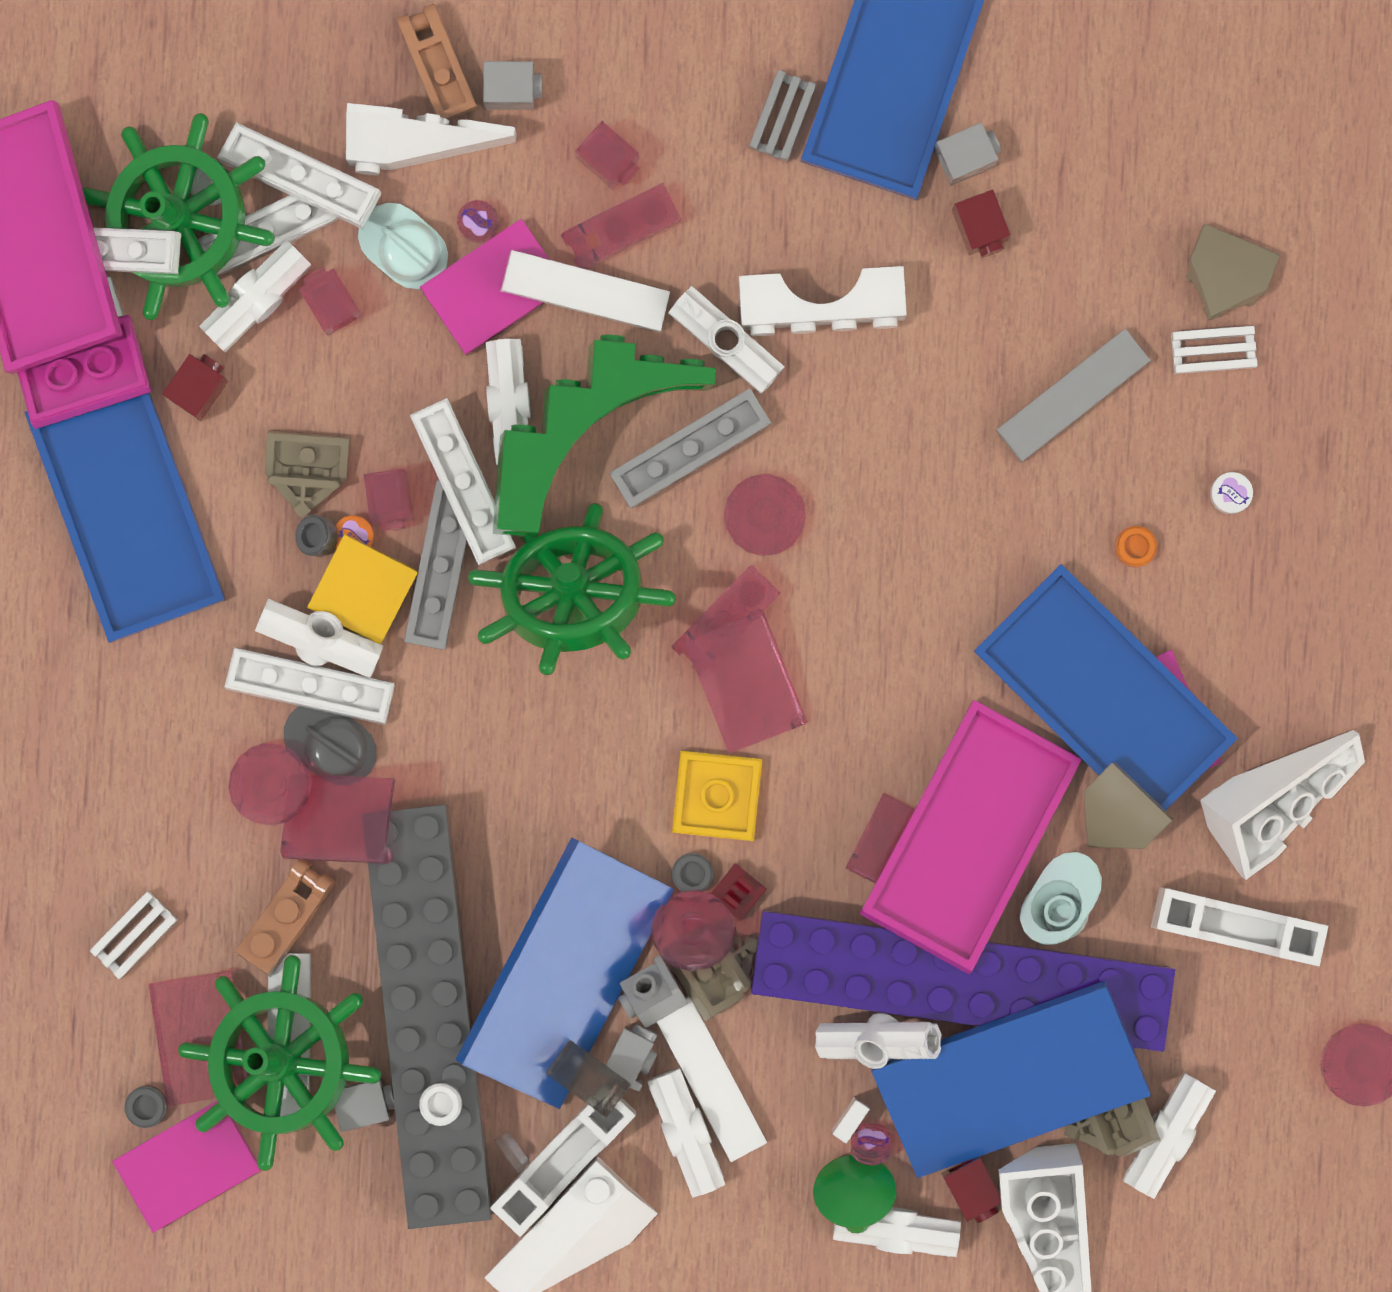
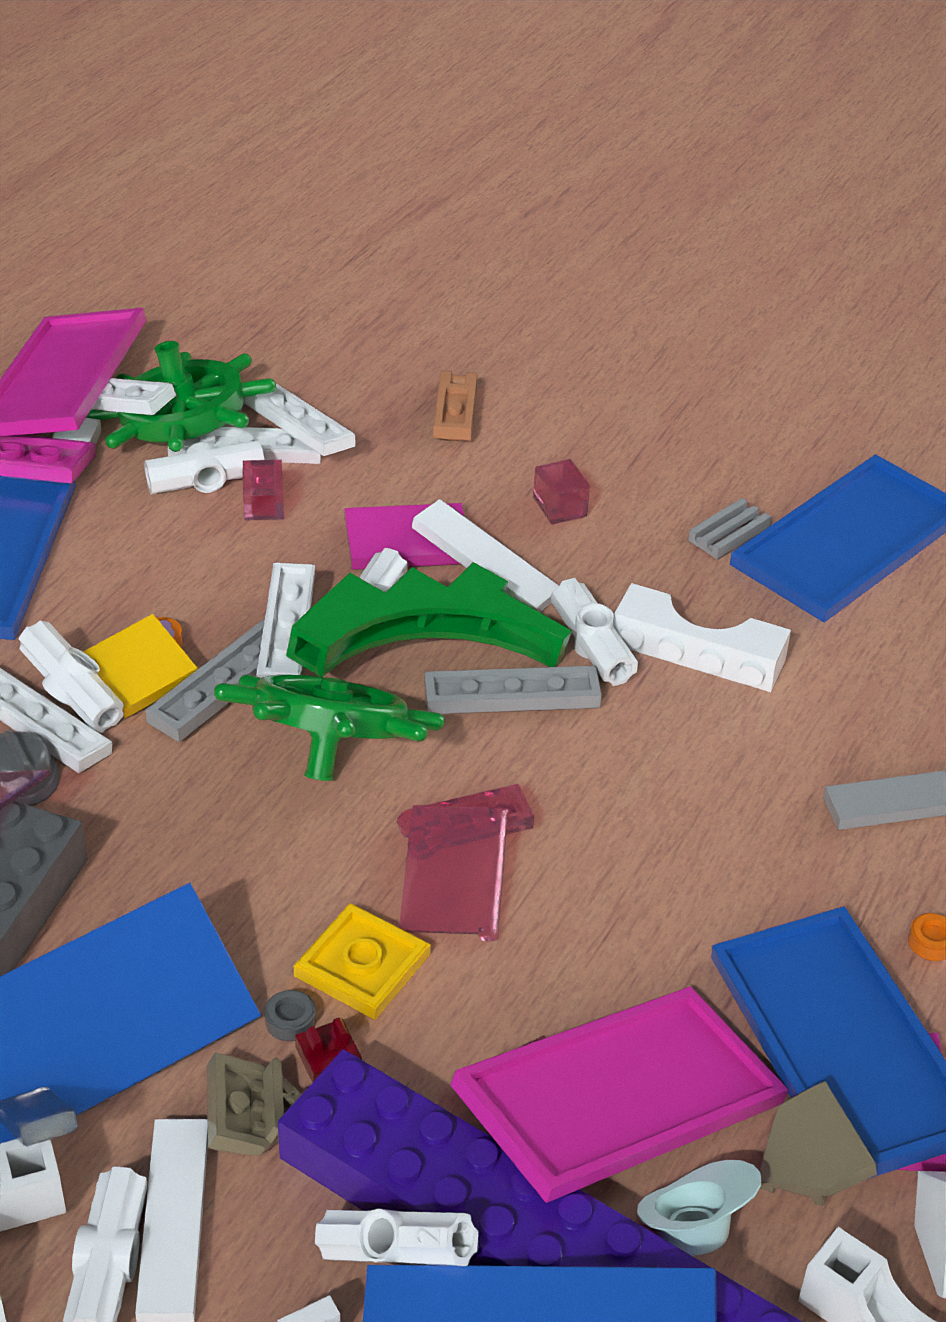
camera: 25 degrees right, 45 degrees down
dark red brick [162,354,229,421] -> none
dark tan slope [265,430,351,519] -> none
dark grey tile [295,515,338,557] -> none
white wedge [346,103,517,175] -> none
light aqua piece [358,203,448,289] -> none
clear pink brick [363,469,414,532] -> none
clear pink tile [457,200,499,243] -> none
light grey brick [483,61,542,110] -> none
clear pink plate [561,183,681,269] -> none
light grey brick [602,1024,658,1092] -> none
light grey brick [618,955,689,1028] -> none
clear pink tile [652,891,735,971] -> none
clear pink tile [724,474,806,556] -> none
light grey brick [934,122,1001,186] -> none
dark red brick [952,189,1011,258] -> none

